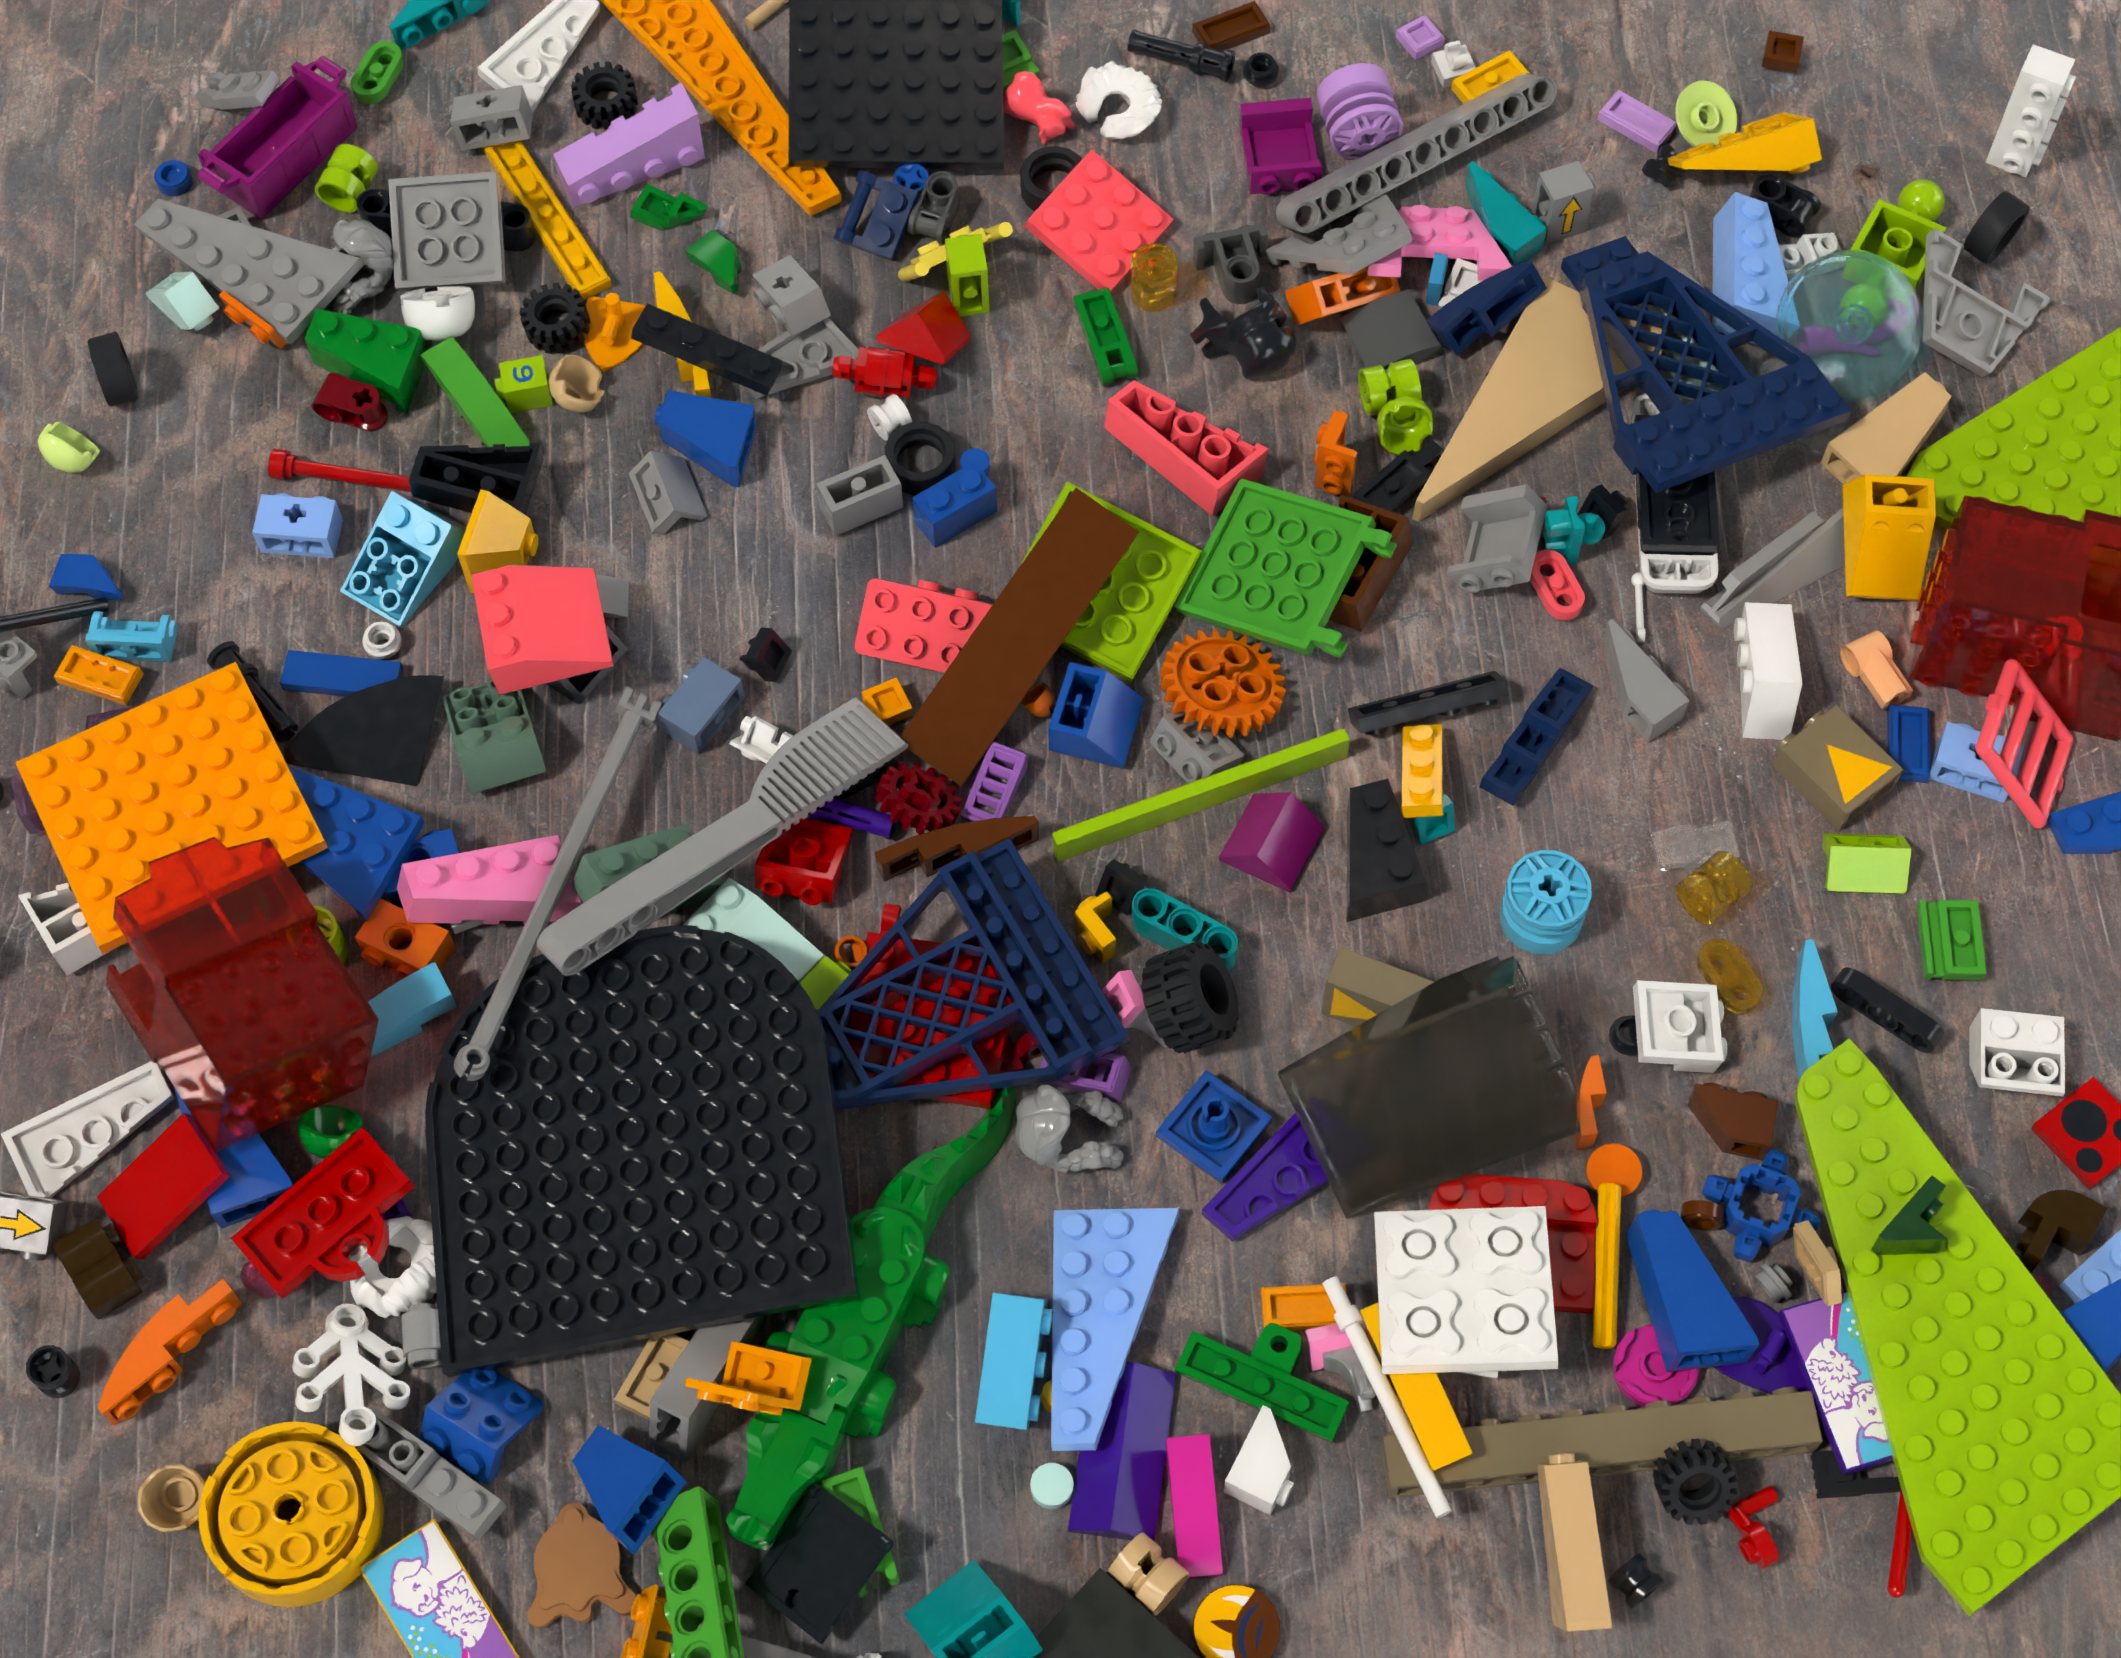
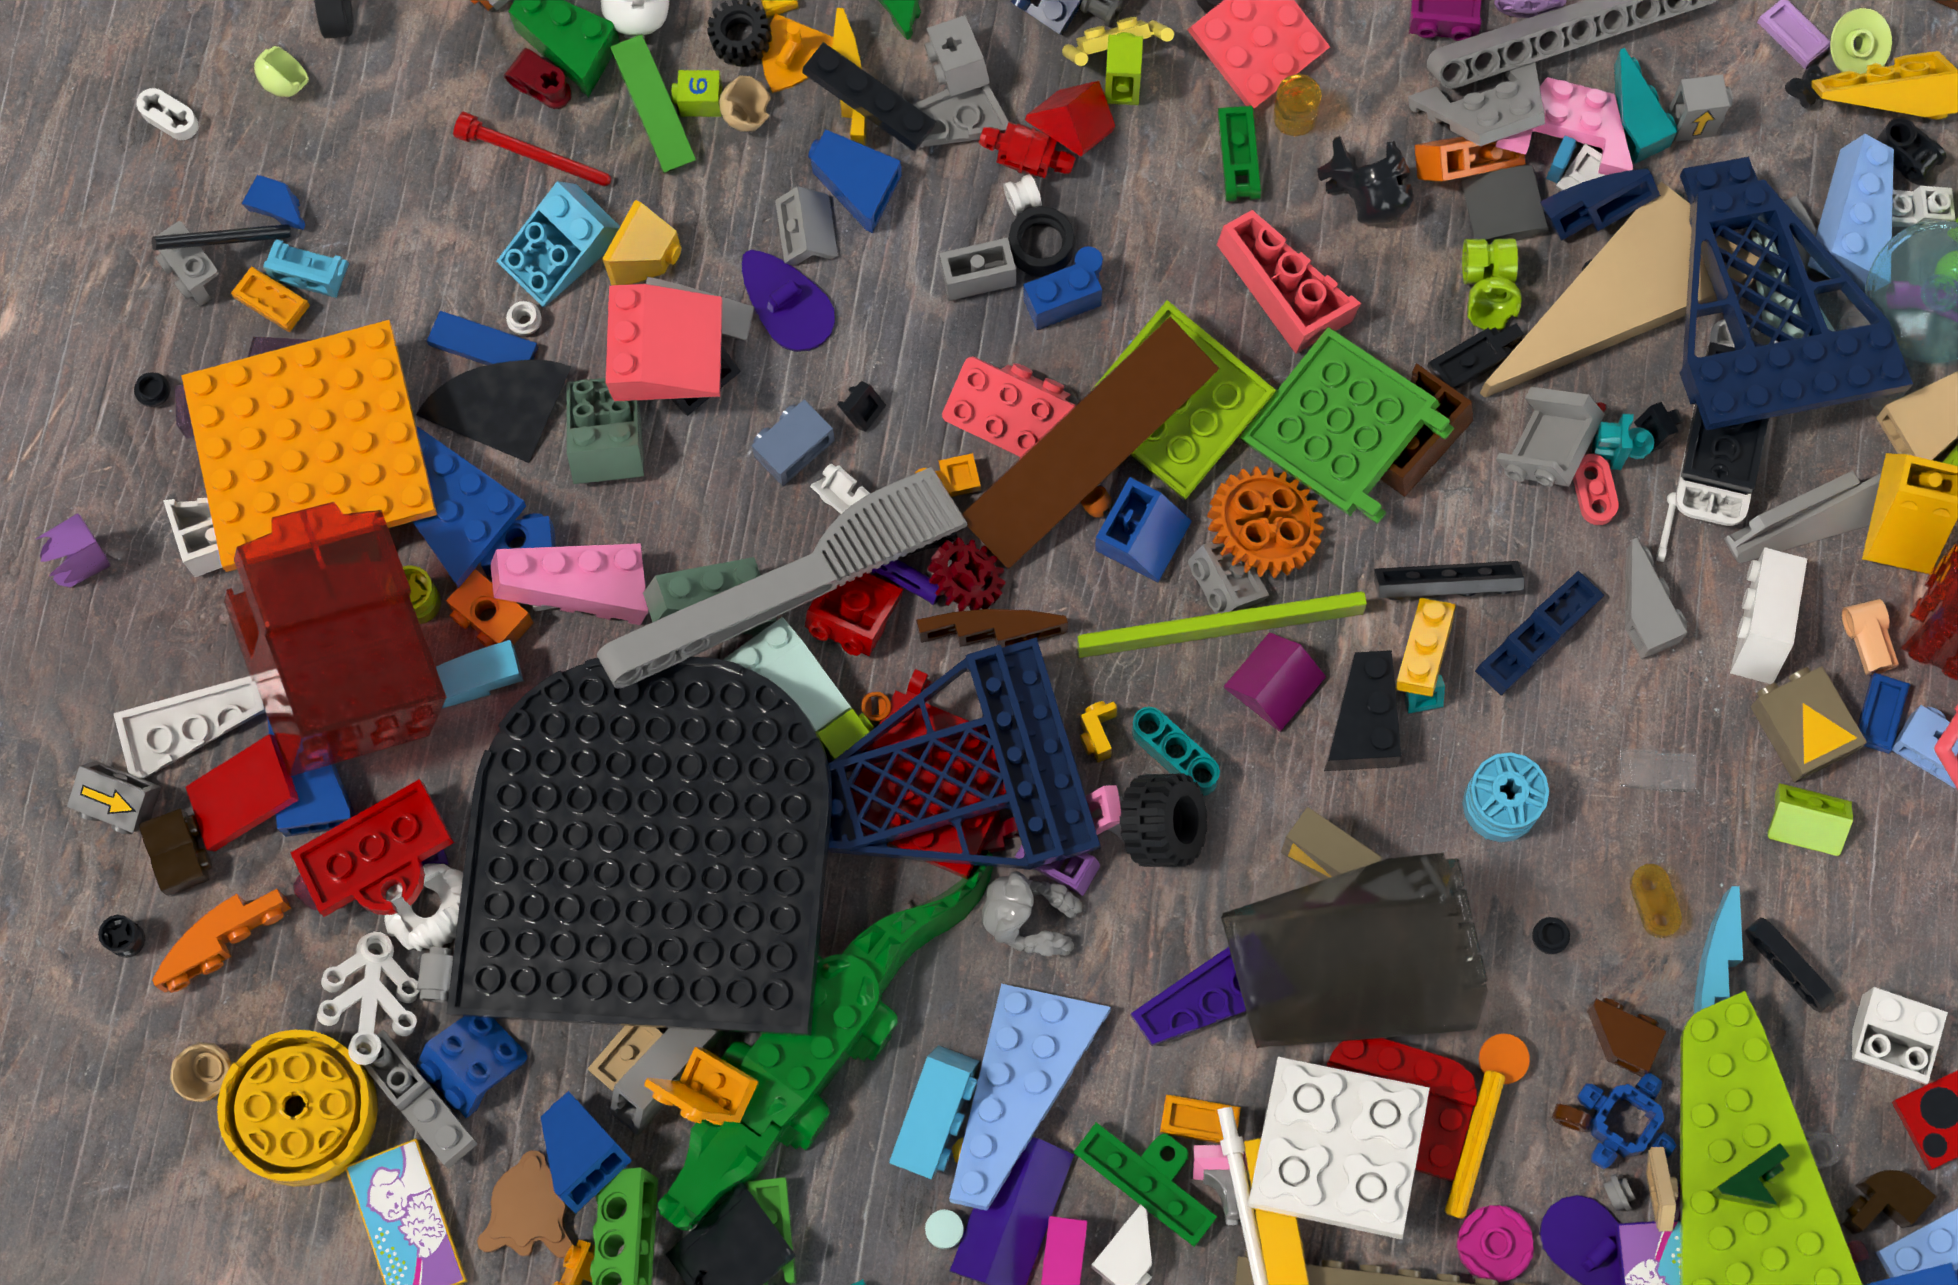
camera: 15 degrees right, 10 degrees up
black pin [207,641,298,742] -> none
light blue brick [252,493,343,558] -> none
green piece [297,1105,365,1159] -> none
black wedge [408,443,544,515] -> none
light grey hinge [454,686,662,1081] -> none
medium lavender slope [961,742,1028,822] -> none
black tile [1095,859,1147,916] -> none
blue plate [1156,1070,1272,1184] -> none
dark grey pin [1193,223,1268,304] -> none
orange bracket [1313,410,1357,497] -> none
orange slope [1573,1055,1607,1150] -> none
blue slope [1625,1209,1759,1372] -> none
white plate [1633,980,1727,1073] -> none
clear yellow wheel [1676,851,1753,925] -> none
bright green plate [1916,900,1987,980] -> none
none -> dark purple shield [742,250,835,352]

